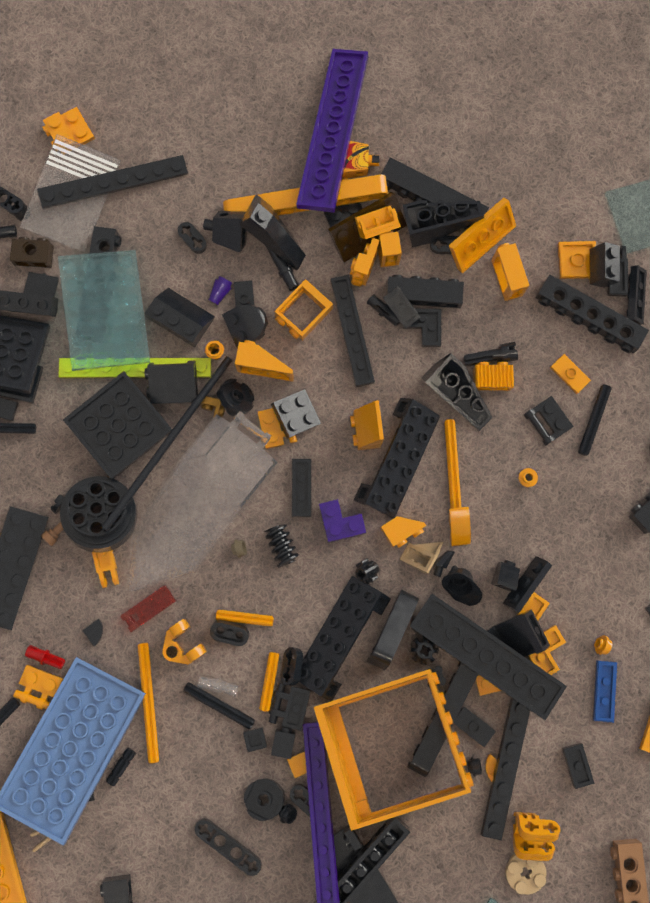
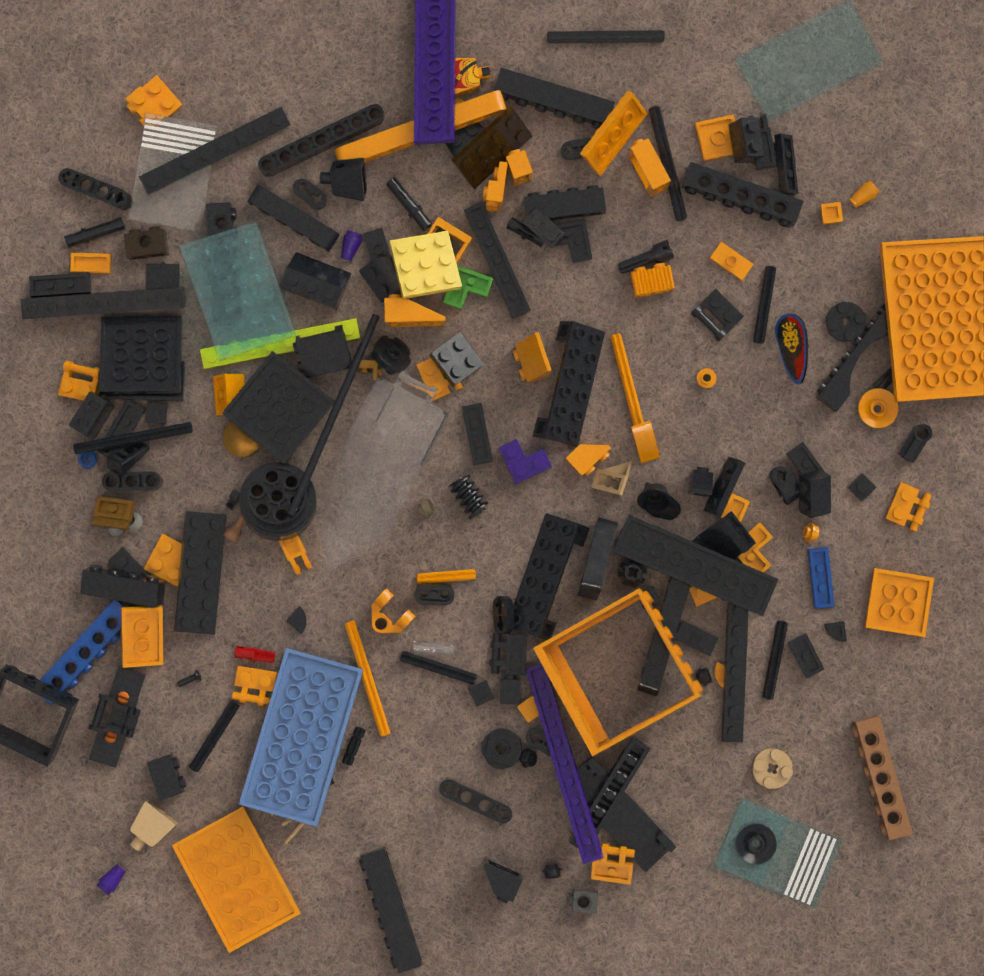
camera: 10 degrees left, 5 degrees up
clear red plate [120,585,176,633] -> none
light orange cone [205,341,224,360] -> none
black wedge [239,195,306,270] -> none
light orange axle [259,652,279,712] -> none
light orange hinge [355,205,401,239] -> none
black gear [355,558,379,584] -> none
black wedge [403,200,484,248] -> none
black wedge [422,353,493,431] -> none
black bar [433,550,455,577] -> none
light orange piece [513,812,560,861] -> none
none -> light orange panel [213,373,245,416]
none -> pearl gold dish [223,422,261,458]
none -> black beam [247,184,340,252]
none -> black beam [258,104,385,177]
none -> light yellow plate [389,231,462,299]
none -> bright green plate [443,266,494,310]
none -> black axle [547,30,665,44]
none -> black axle [649,106,687,221]
none -> black axle [762,621,788,700]
none -> black piece [769,467,799,505]
none -> shield [775,313,809,385]
none -> black plate [786,442,826,474]
none -> black brick [798,470,831,518]
none -> black tile [824,621,847,641]

